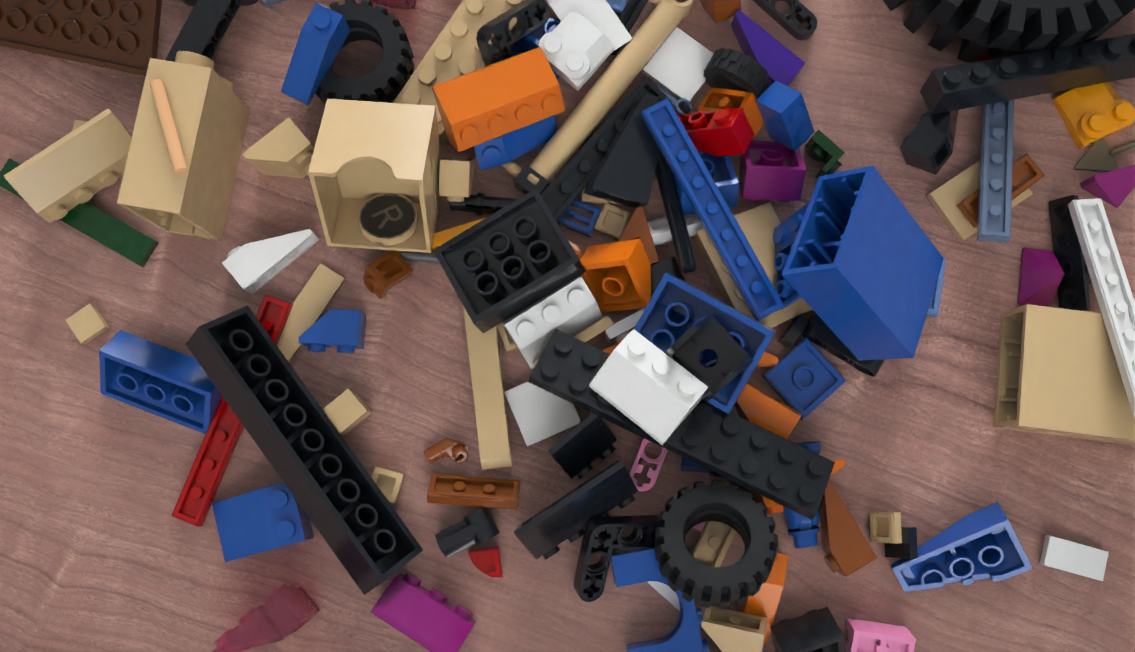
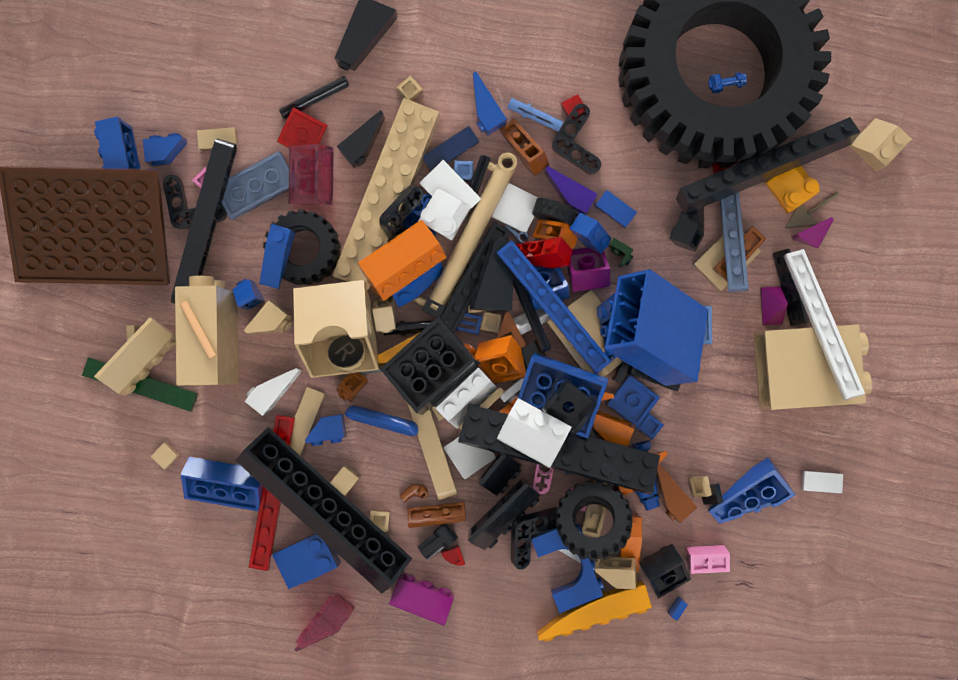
camera: 10 degrees left, 5 degrees up
none -> blue slope [233,279,265,310]
none -> blue piece [345,405,419,437]
none -> blue tile [595,190,637,228]
none -> blue tile [637,413,664,440]

